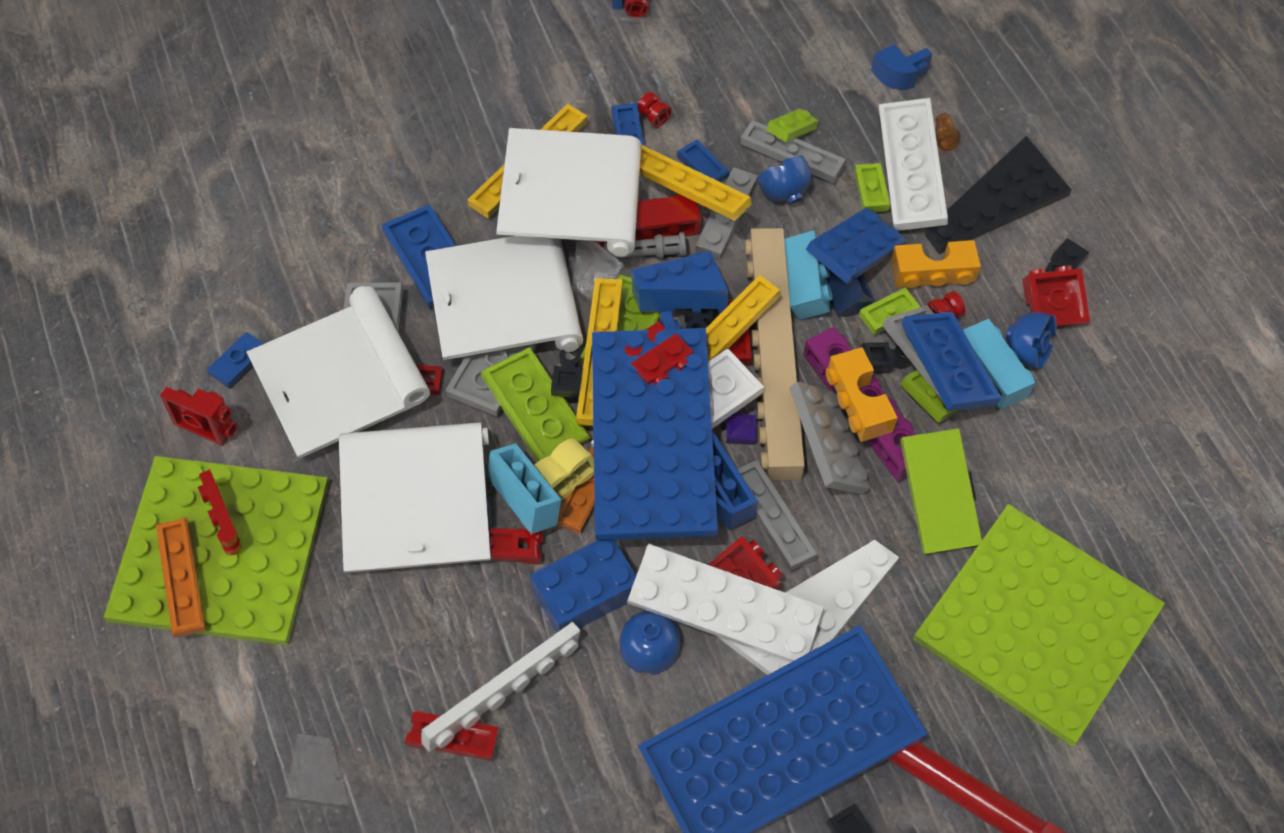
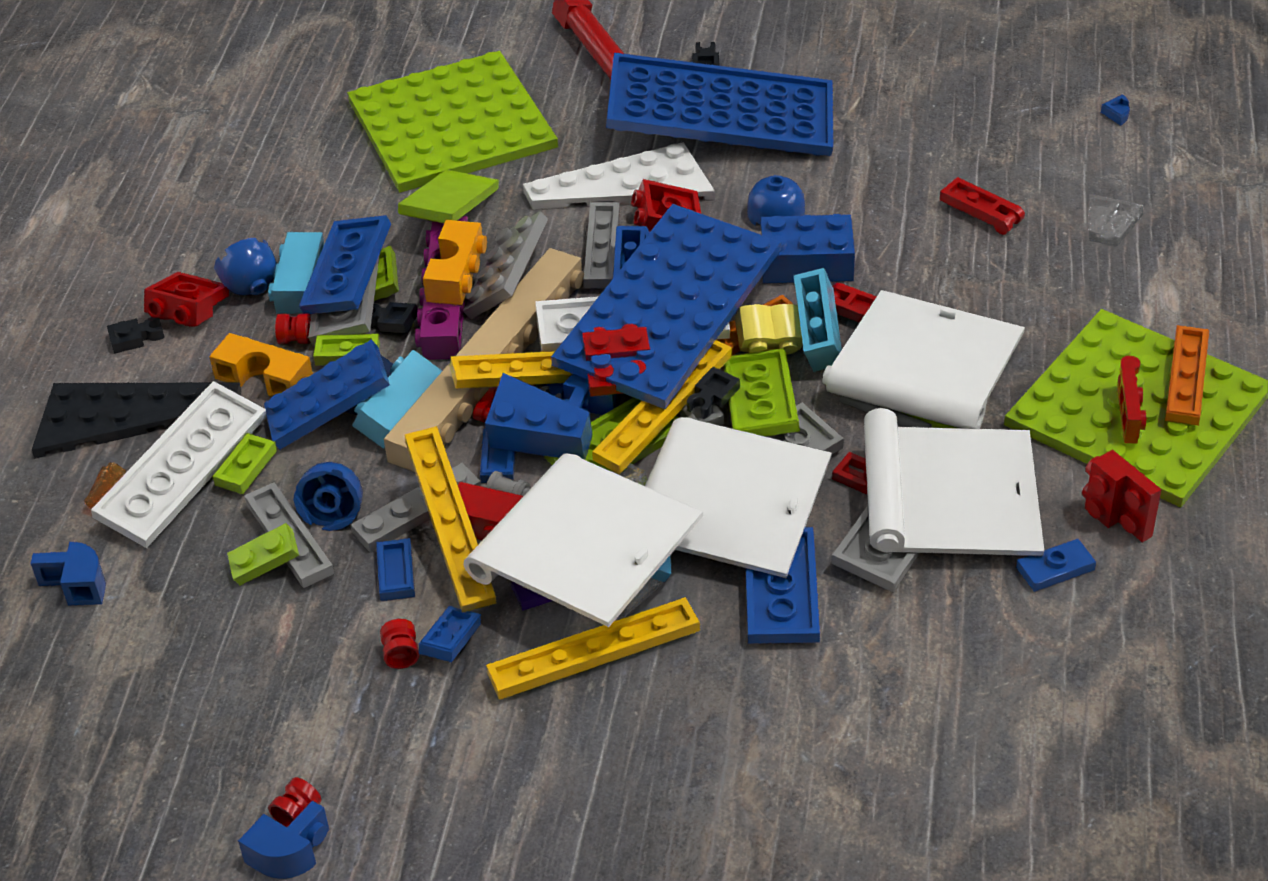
camera: 145 degrees left, 15 degrees down
white plate [421,622,580,752] -> none
white plate [627,544,823,662] -> none

